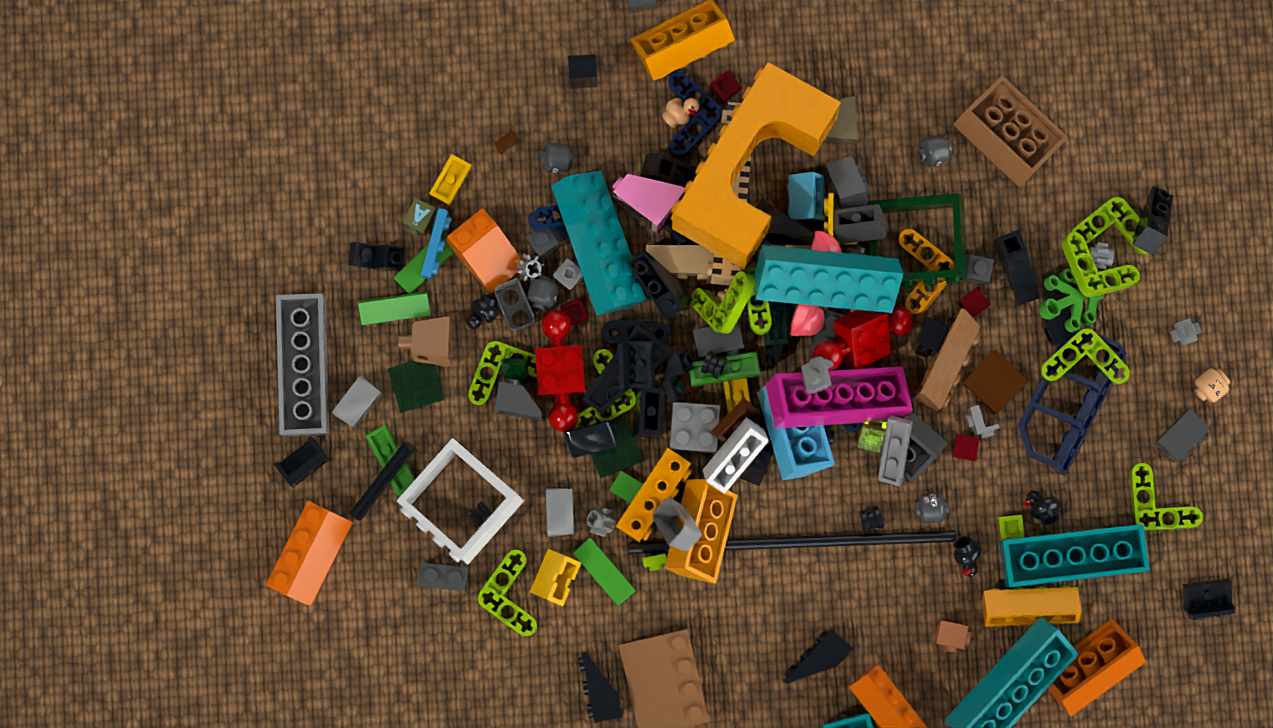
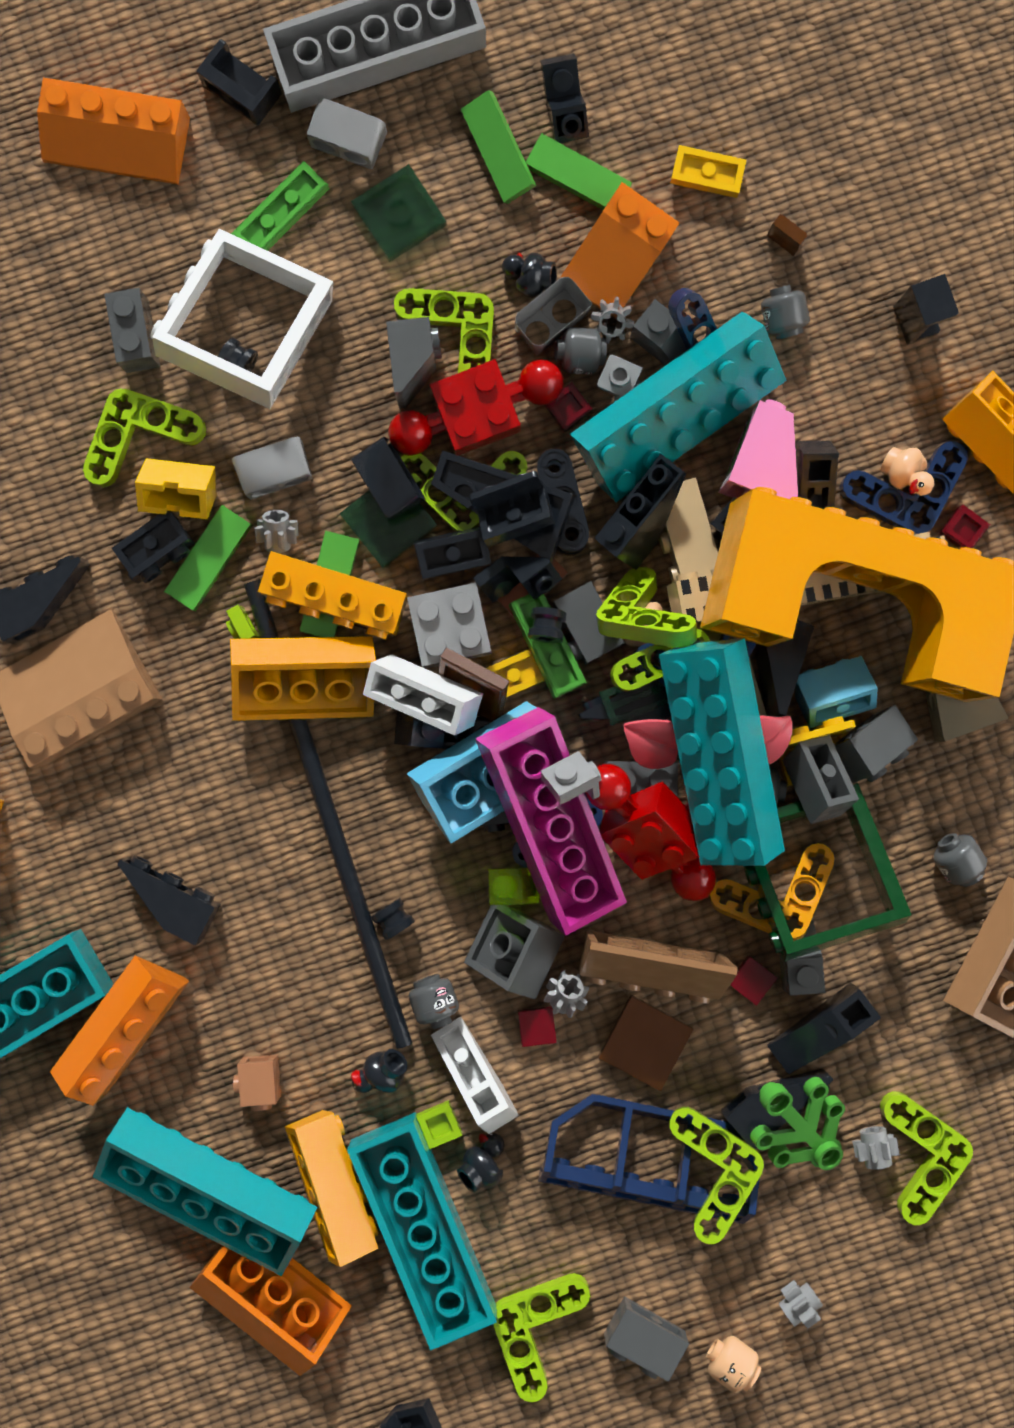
camera: 75 degrees right, 5 degrees up
black axle [350,439,418,521] -> none
medium nougat torso [398,317,452,366] -> none
olive brick [403,198,437,237] -> none
dark azure plate [421,208,452,281] -> none
dark green plate [502,358,529,384] -> none
light grey piece [653,498,702,552] -> none
light grey tile [878,415,913,487] -> none
black brick [912,317,949,359] -> none
light grey bracket [965,405,1000,439] -> none
lime beam [1061,232,1140,297] -> none
black slope [1133,186,1173,255] -> none
none -> black bracket [112,510,195,584]
none -> white slope [431,1017,519,1134]
none -> light grey gear [544,971,589,1018]

